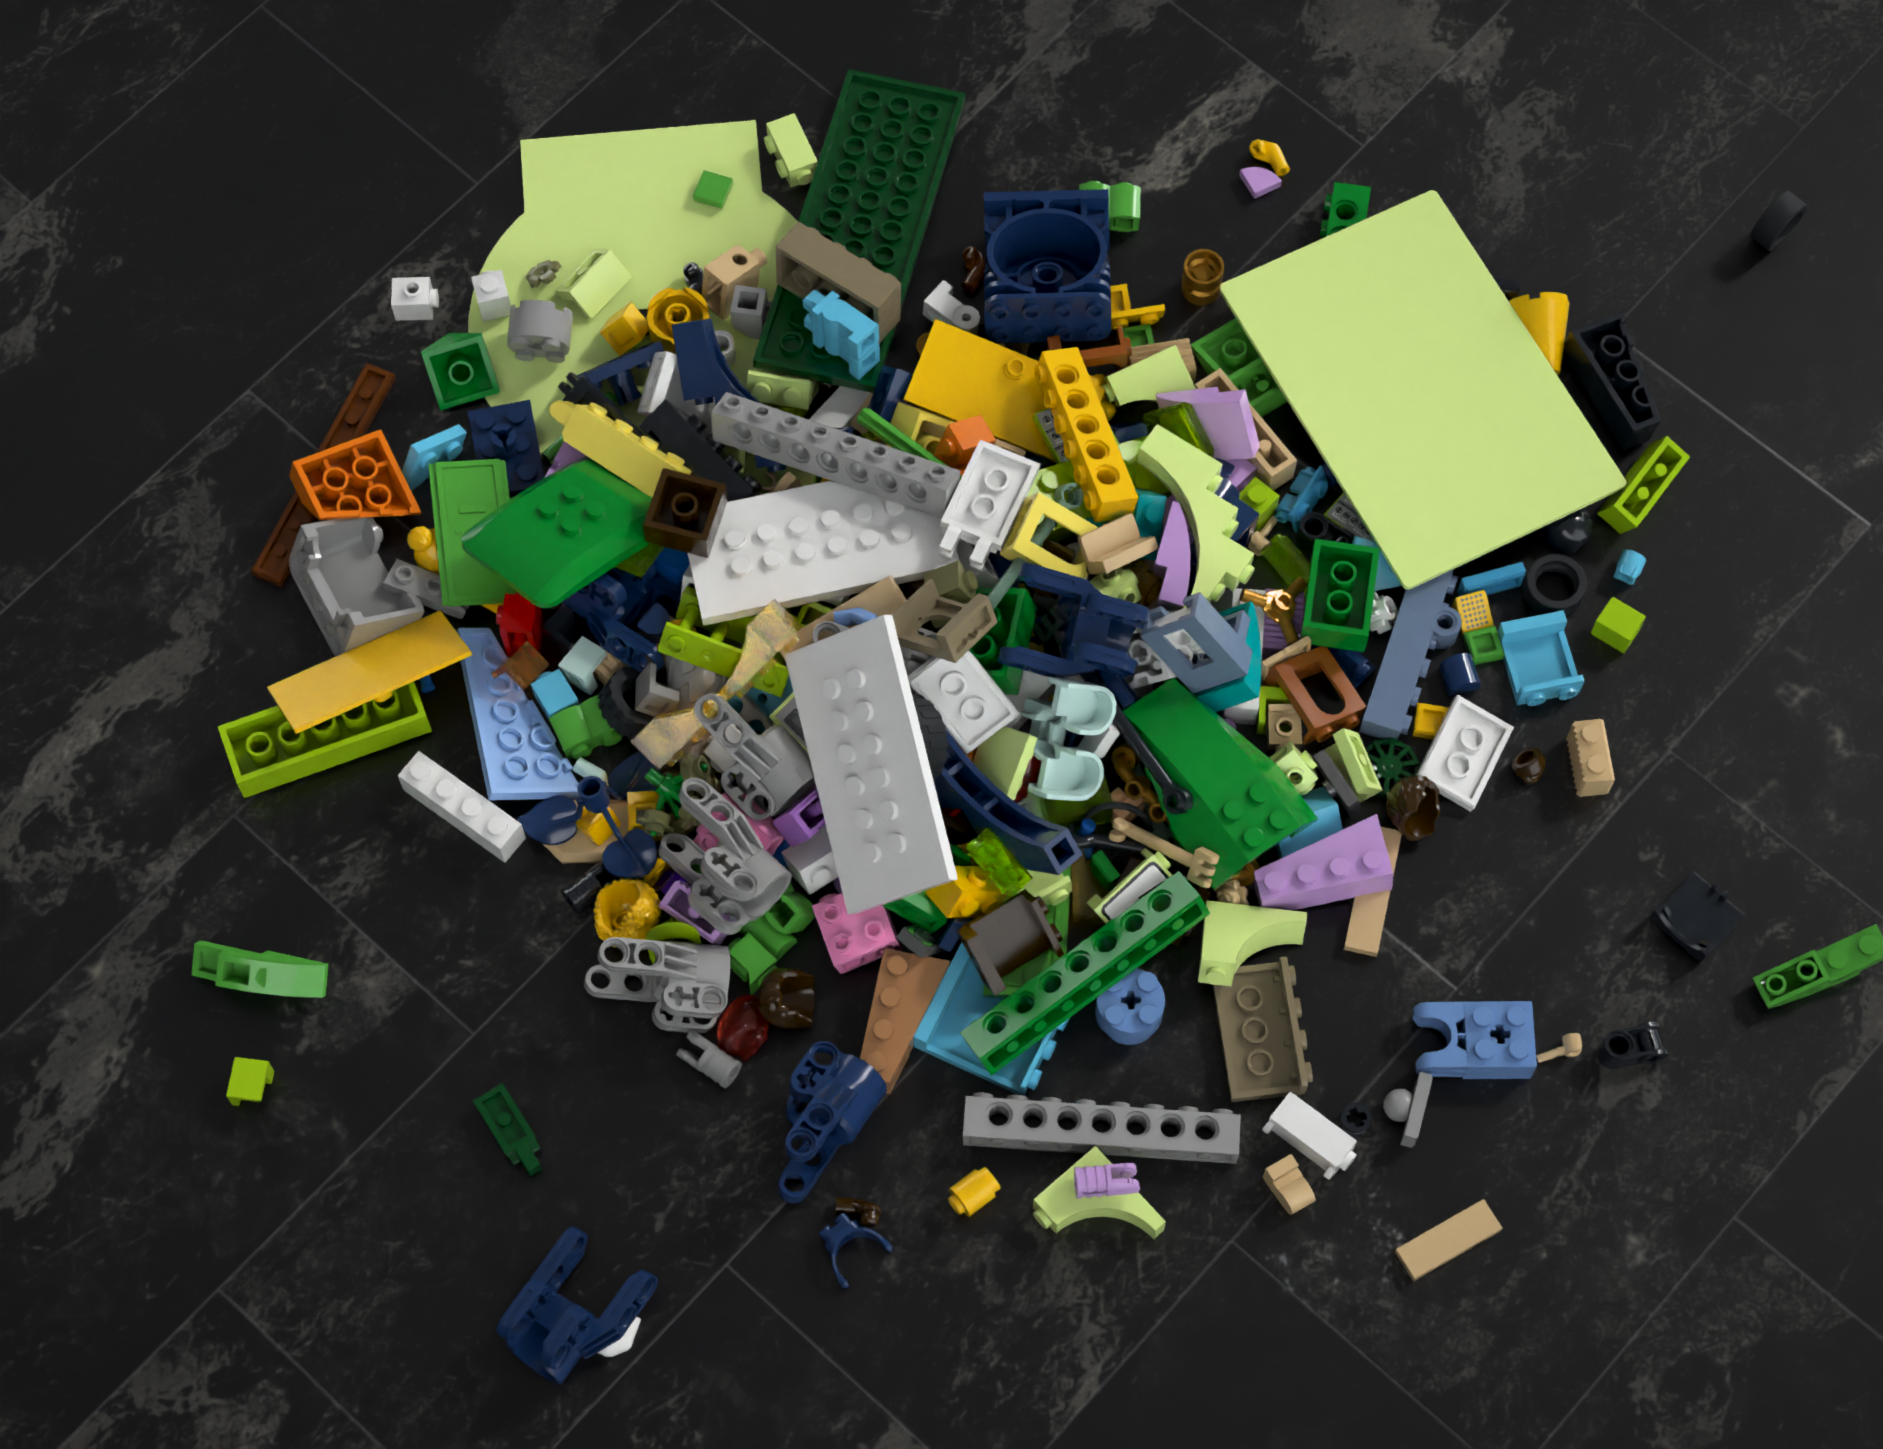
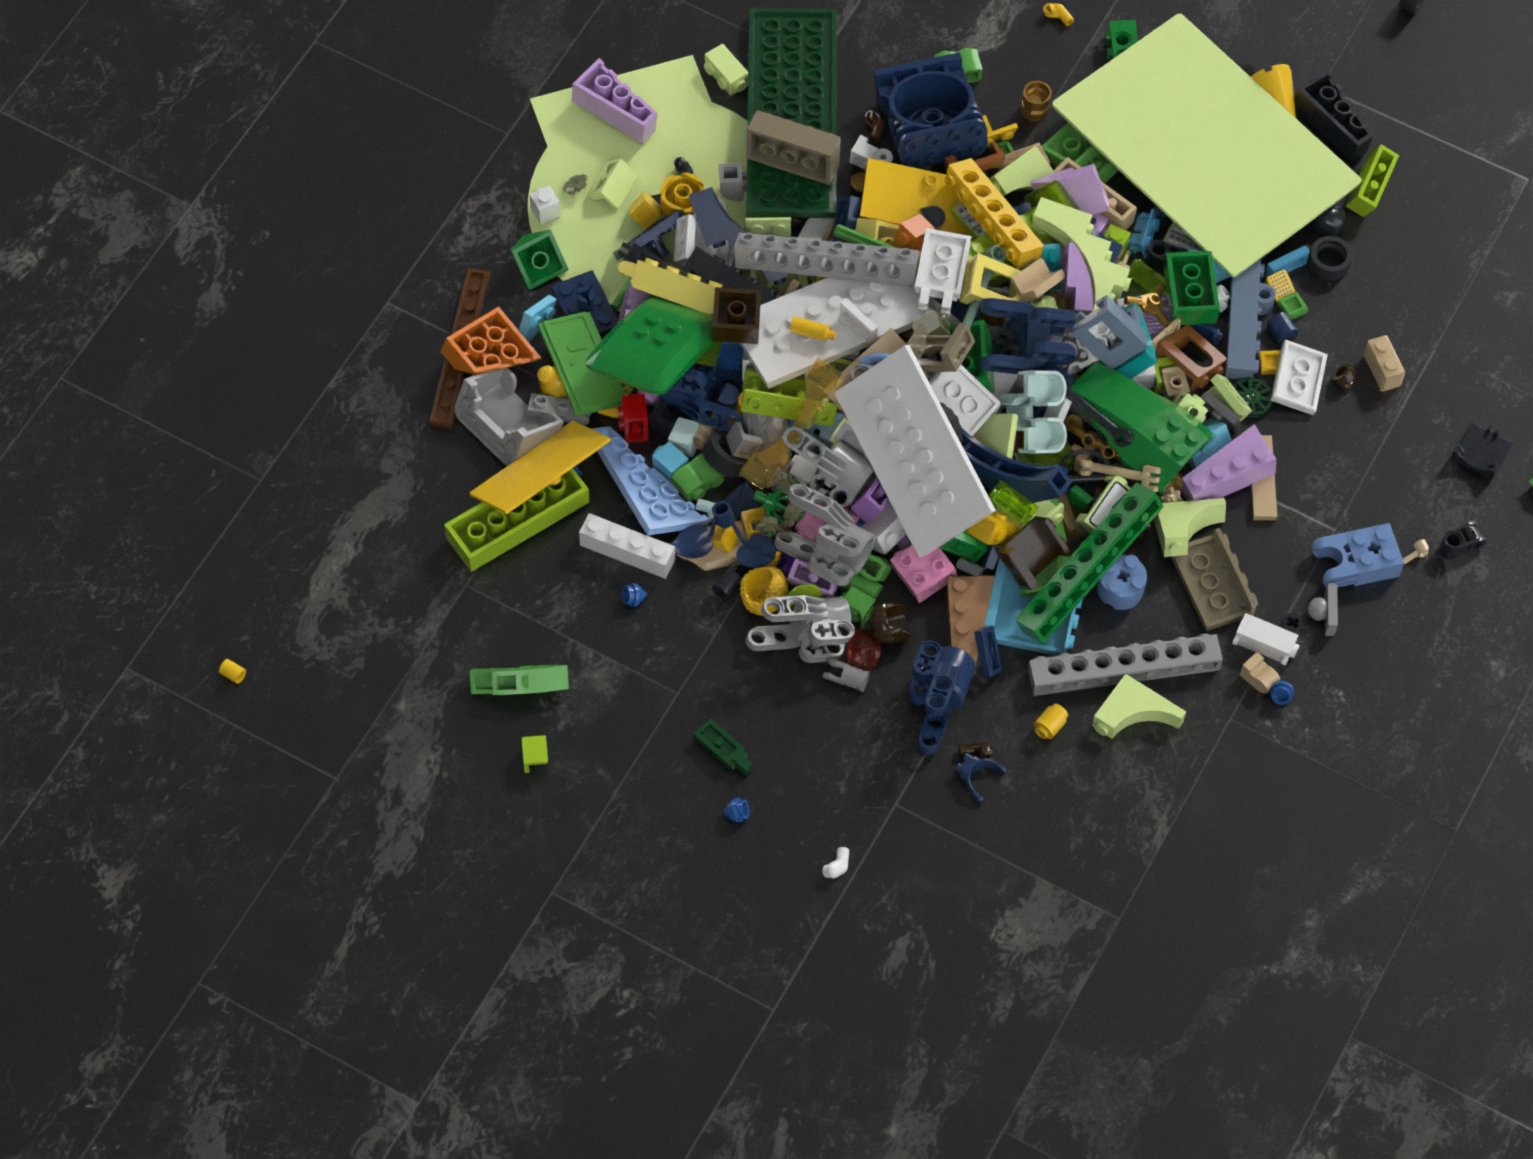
camera: 15 degrees left, 5 degrees down
white brick [391,277,439,321] -> none
clear orange panel [491,641,549,689] -> none
dark blue piece [497,1226,658,1385] -> none
light grey brick [507,300,573,363] -> none
bright green tile [693,170,733,209] -> none
tan torso [702,245,767,321] -> none
medium azure hips [803,289,880,380] -> none
lavender hinge [1074,1163,1140,1199] -> none
lavender tile [1239,167,1282,199] -> none
dark brown hair [1386,775,1440,841] -> none
tan tile [1395,1199,1503,1281] -> none
medium azure panel [1498,610,1585,706] -> none
lime panel [1591,597,1646,654] -> none
medium azure hose [1613,549,1646,585] -> none
none -> lavender wedge [572,58,657,144]
none -> blue plate [622,583,647,607]
none -> blue plate [723,798,749,823]
none -> yellow cylinder [790,316,837,342]
none -> white tile [839,298,878,344]
none -> black tile [919,206,946,230]
none -> dark blue tile [974,625,1002,678]
none -> blue plate [1270,681,1294,705]

